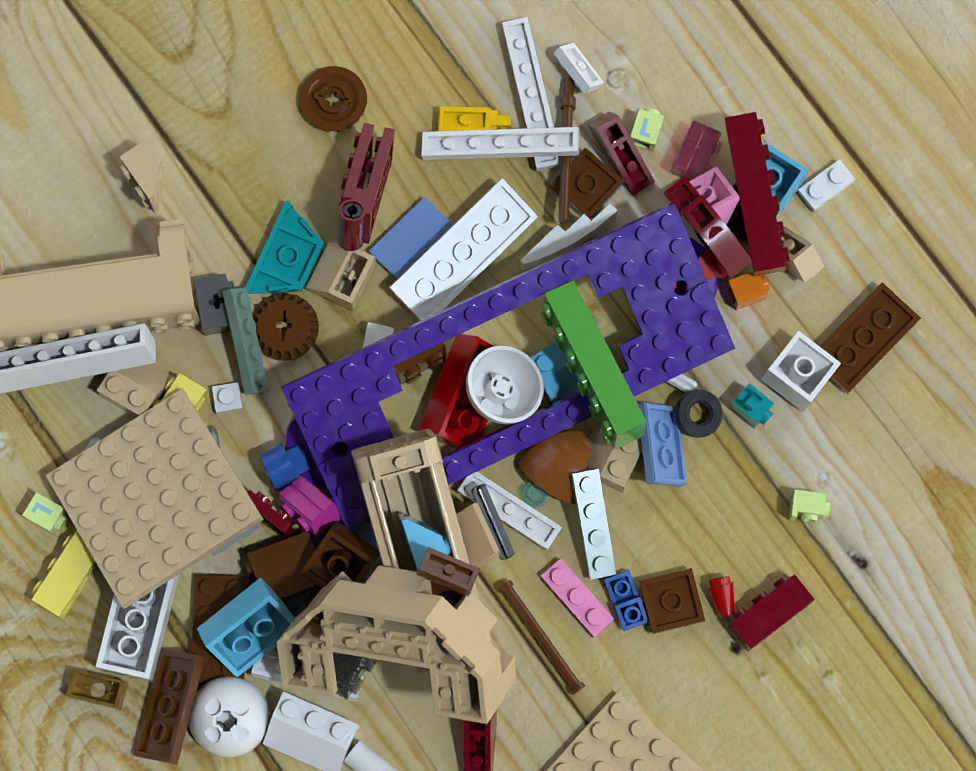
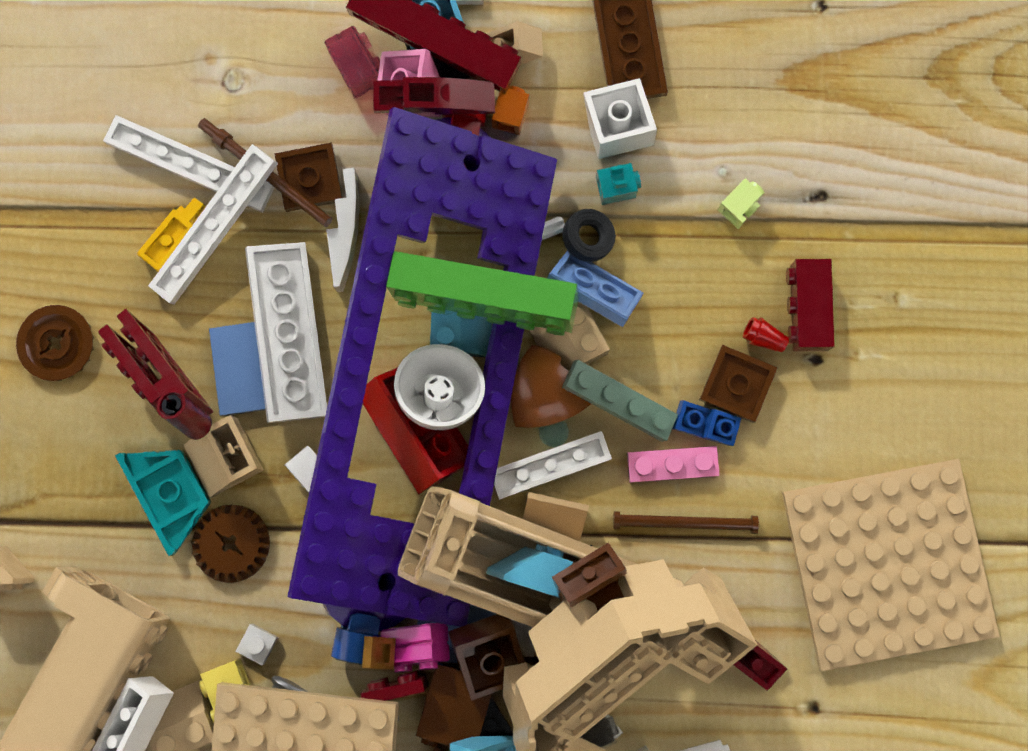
camera: 50 degrees left, 5 degrees up
dark grey brick [194,274,234,336] -> none
sand green plate [222,288,269,395] -> none
reddish brown plate [394,342,446,385] -> none
black axle [471,484,514,560] -> none
white plate [554,43,604,94] -> none
dark red slope [587,112,655,195] -> none
yellowish green brick [630,108,664,152] -> none
none -> pearl gold plate [362,636,396,670]

